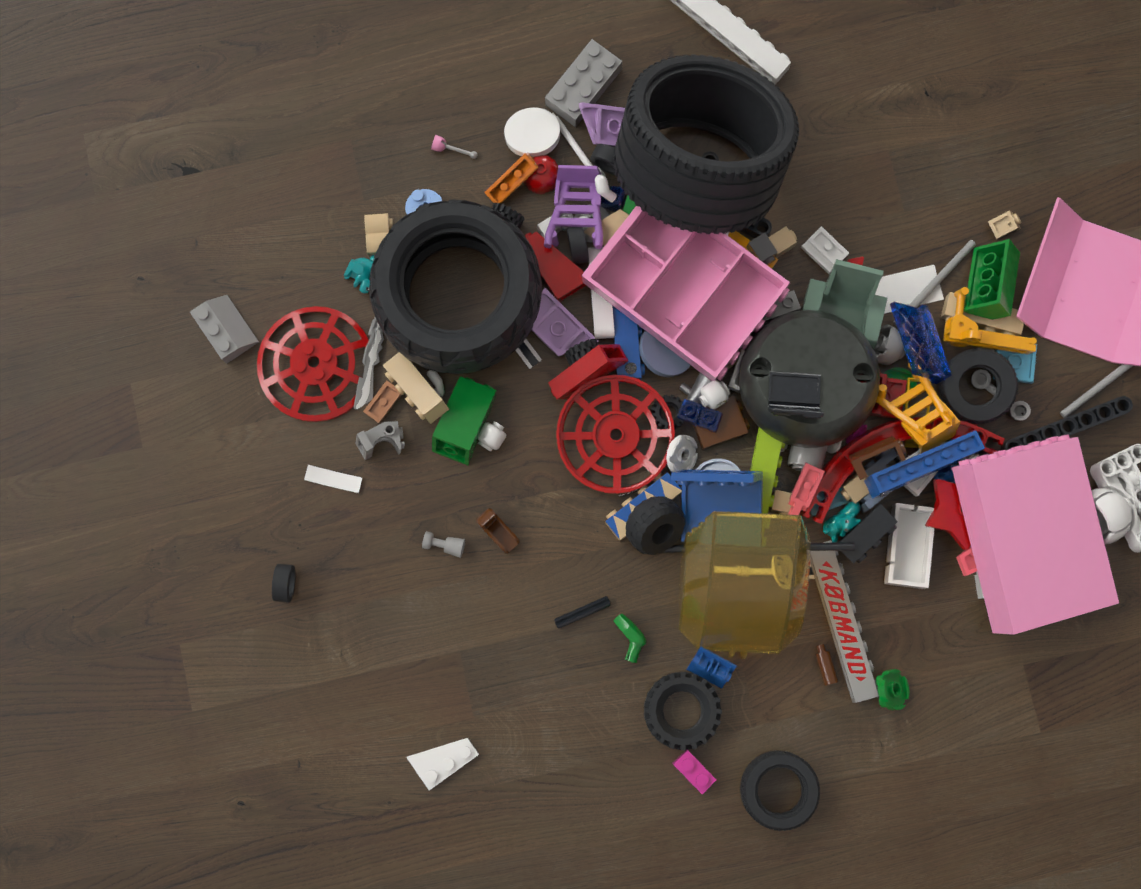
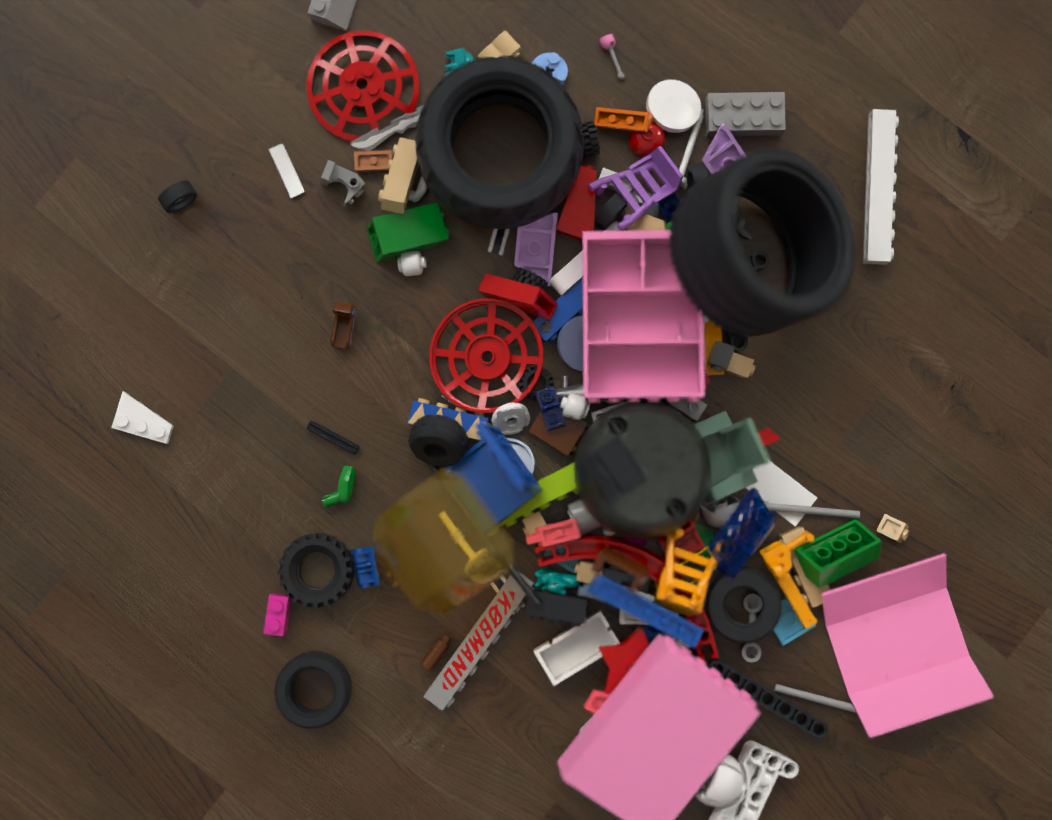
camera: 50 degrees right, 5 degrees up
light grey piece [422,531,465,558] -> none
white arm [595,175,617,202] -> none
white plate [801,226,849,274] -> none
green plate [876,669,910,710] -> none

